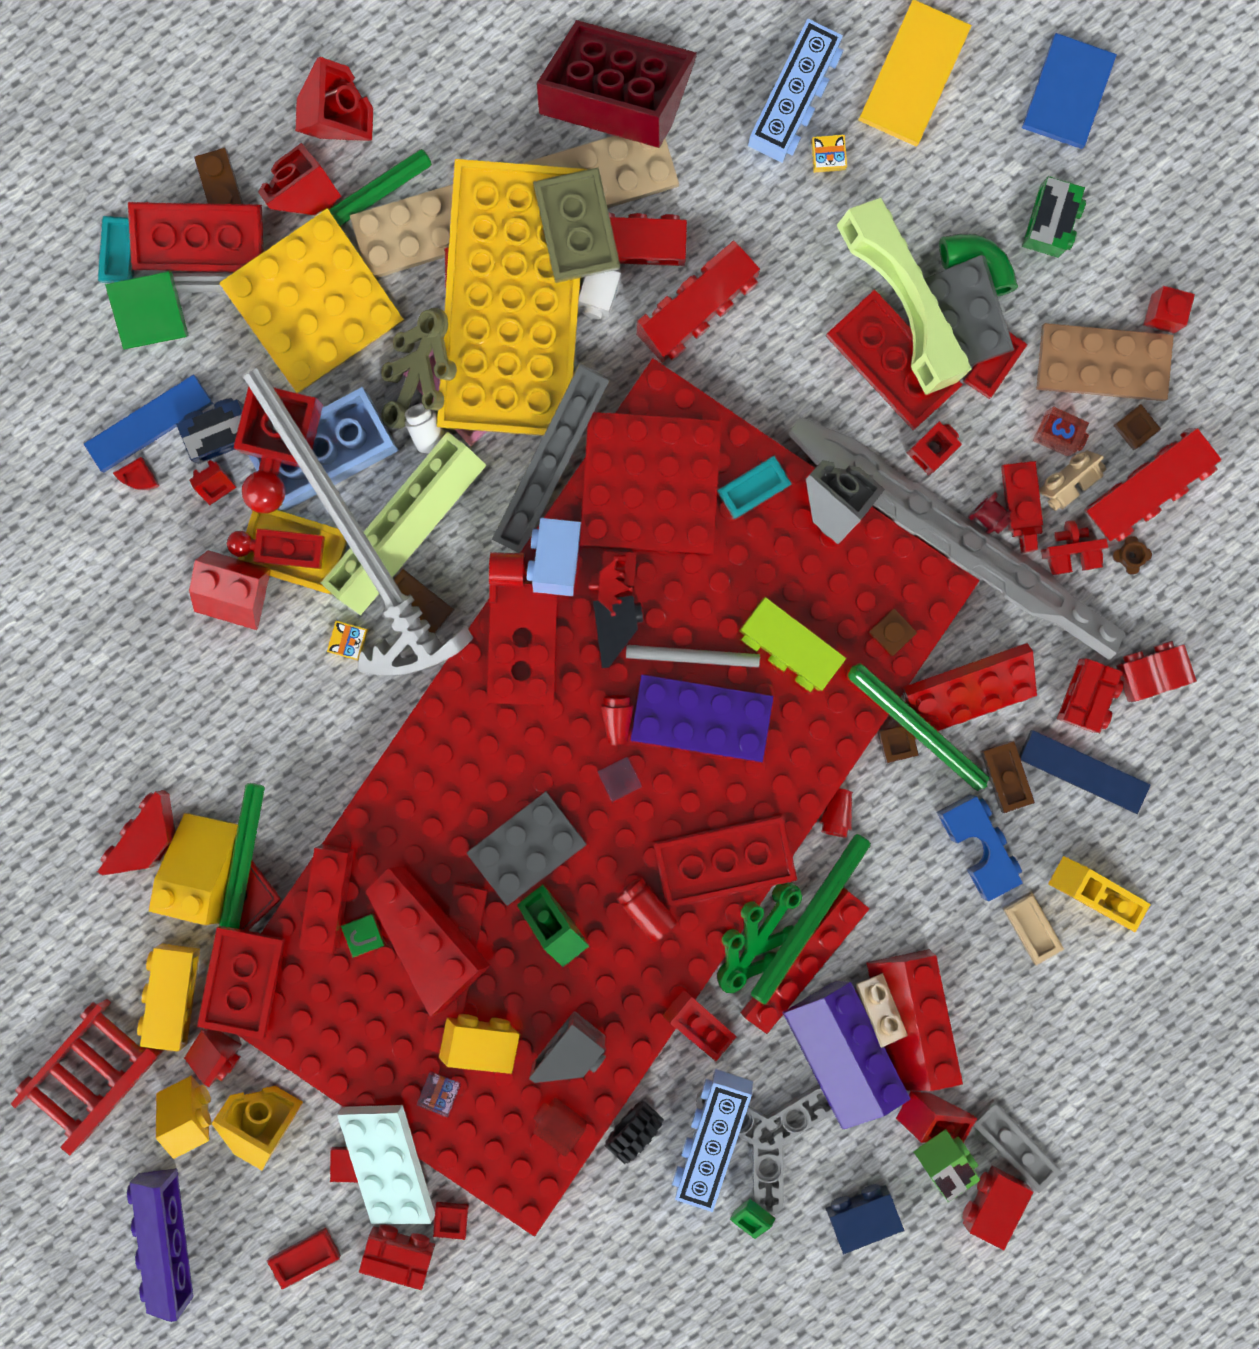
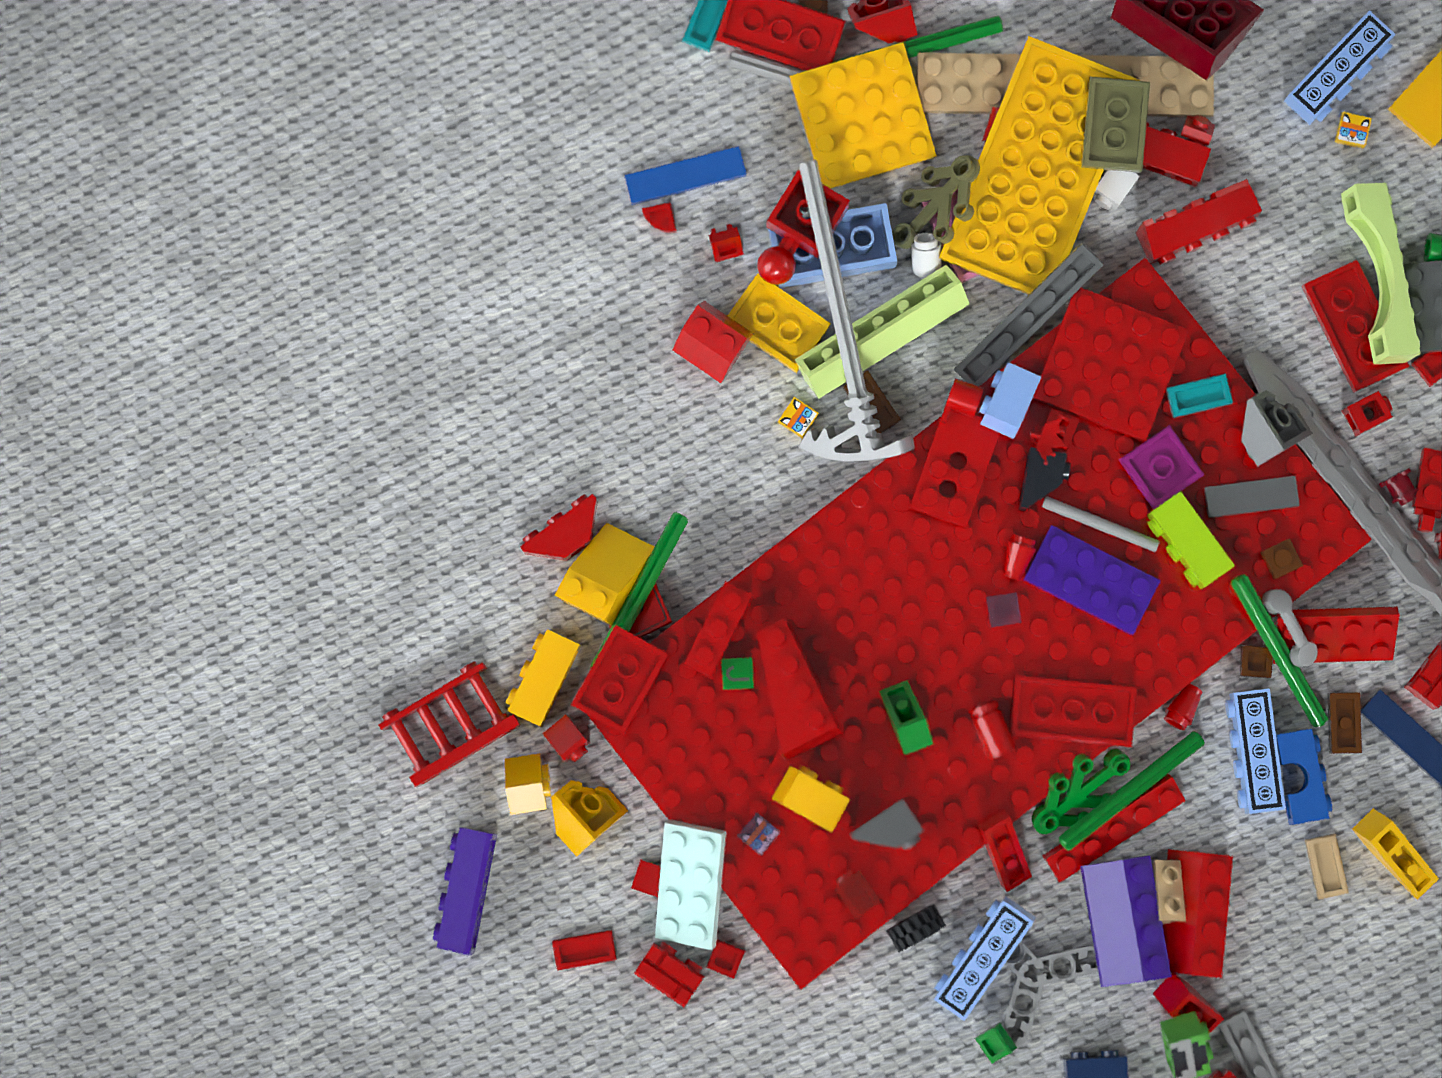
camera: 15 degrees right, 5 degrees down
green tile [105,271,189,350] -> none
brick [176,398,244,464] -> none
red plate [227,529,325,569] -> none
dark grey plate [467,791,587,906] -> none
none -> magenta tile [1119,425,1204,510]
none -> red plate [1181,115,1215,146]
none -> dark grey tile [1203,476,1300,518]
none -> light blue brick [1225,689,1286,814]
none -> light grey bar [1262,589,1318,667]

